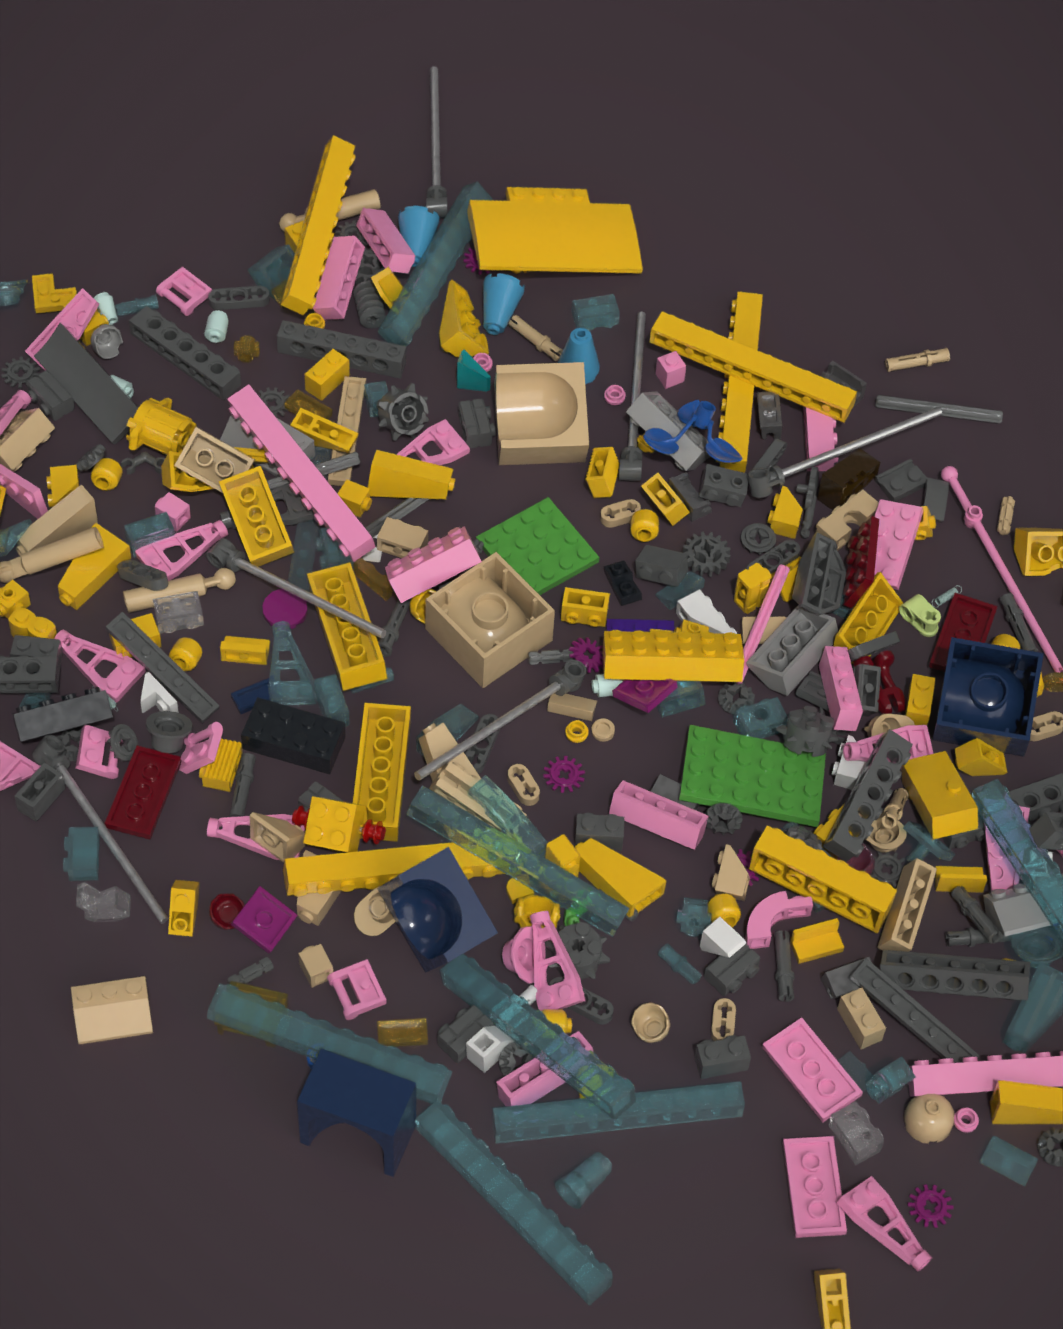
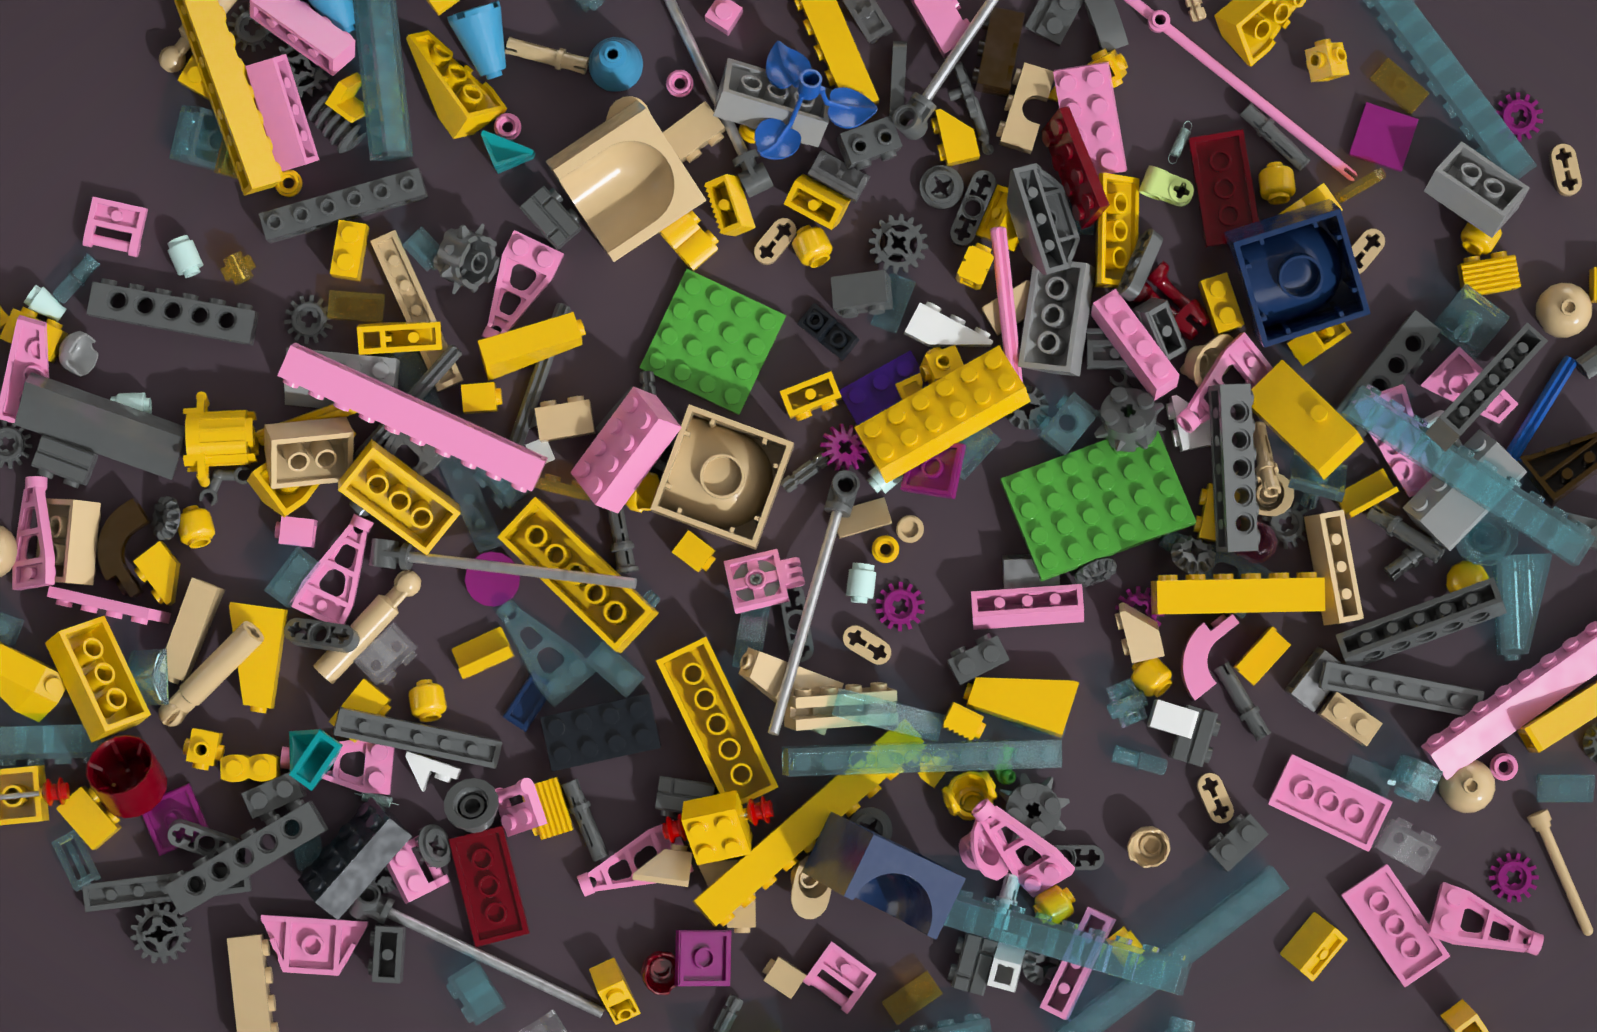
camera: 25 degrees left, 30 degrees up
dark grey beam [208,286,270,310] -> none
none -> dark brown arch [98,498,151,598]
none -> teal slope [289,729,343,791]
none -> yellow brick [659,210,719,272]
none -> tan brick [663,101,726,163]
none -> yellow brick [672,530,716,573]
none -> bright pink piece [724,549,805,614]
none -> light aqua brick [846,563,876,604]
none -> yellow panel [1280,912,1348,982]
none -> tan piece [1527,809,1593,936]

